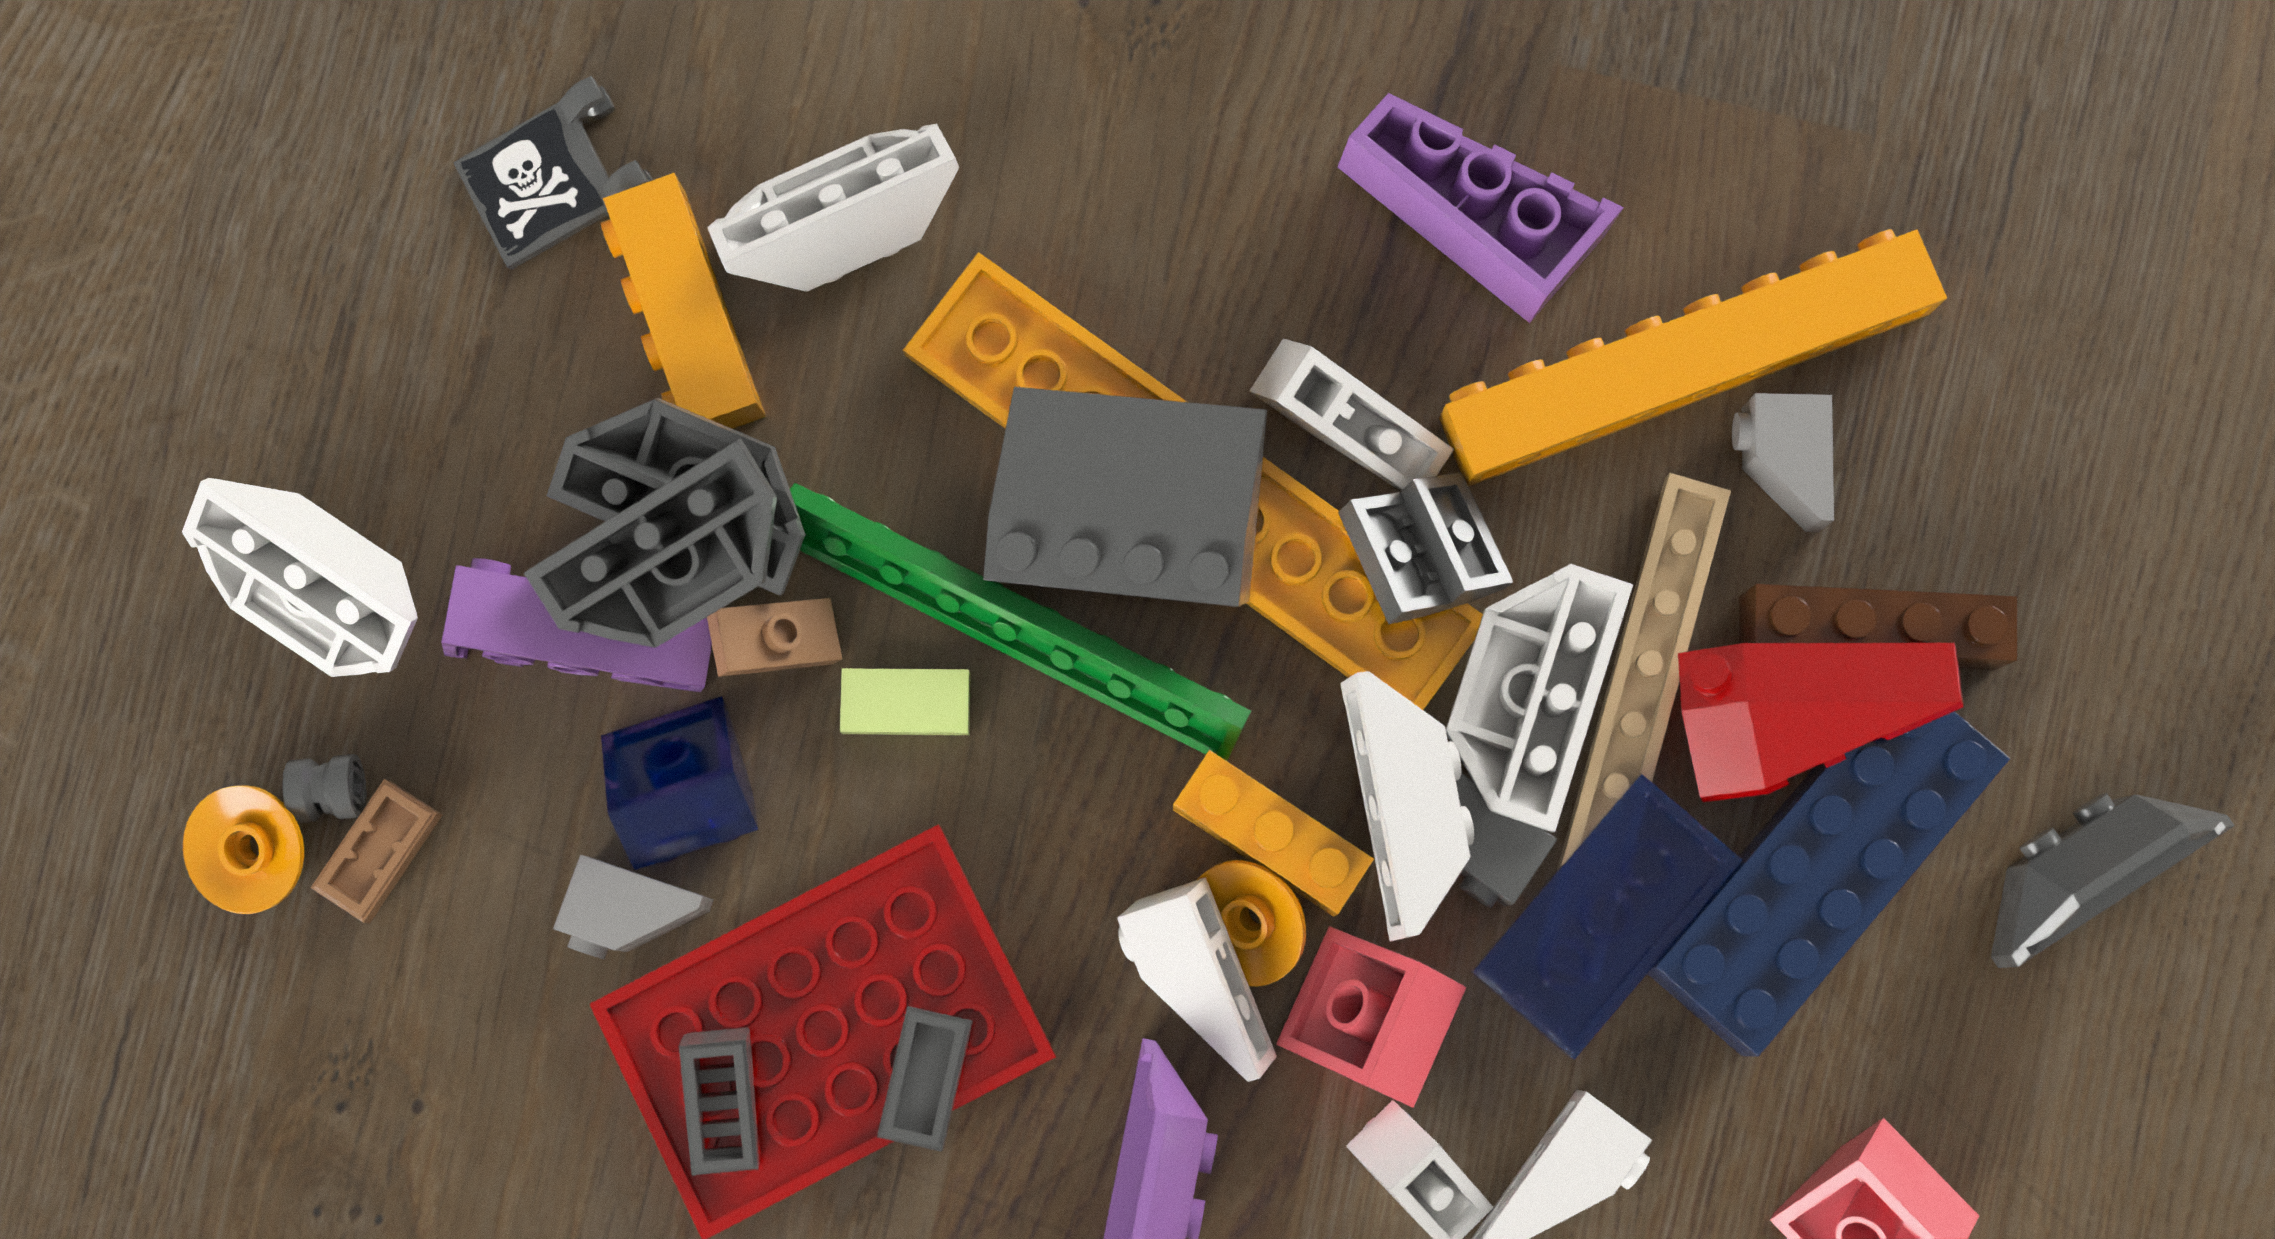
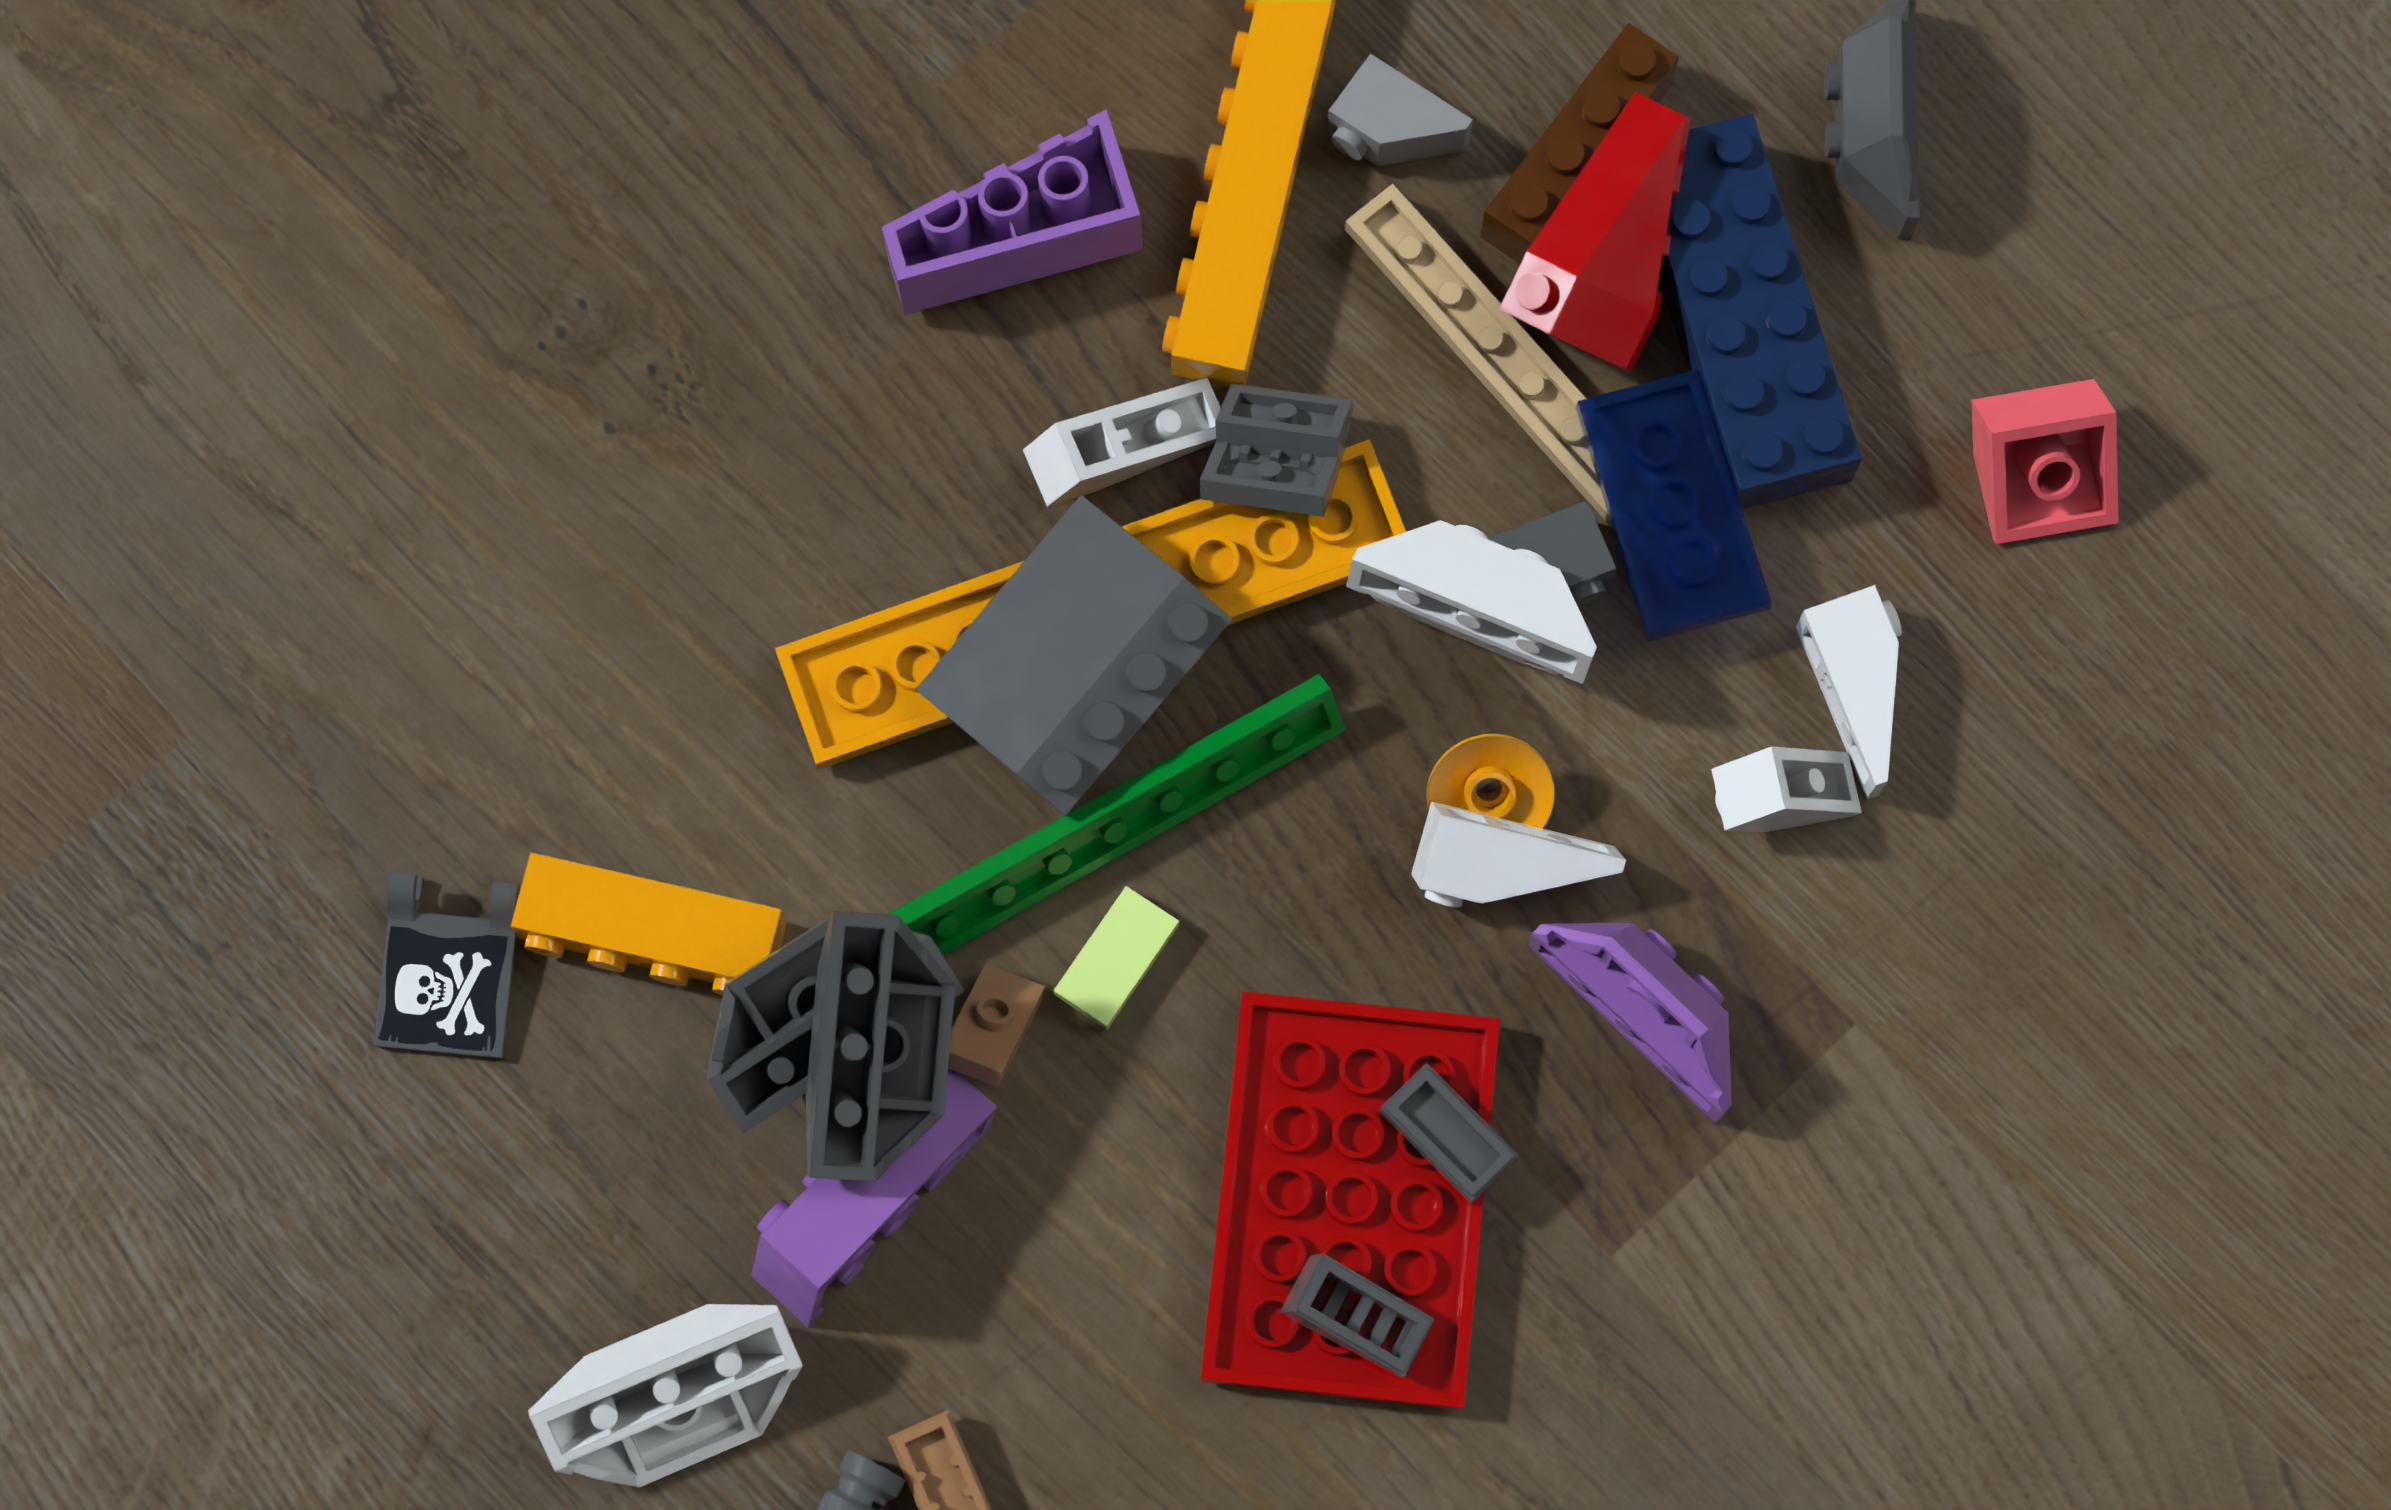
camera: 60 degrees left, 5 degrees down
light grey slope [553,854,714,959] -> none
clear blue slope [601,696,759,870] -> none
white wedge [707,124,959,292] -> none
light orange brick [1173,750,1374,917] -> none
coral slope [1276,926,1467,1108] -> none
white wedge [1446,564,1633,832] -> none

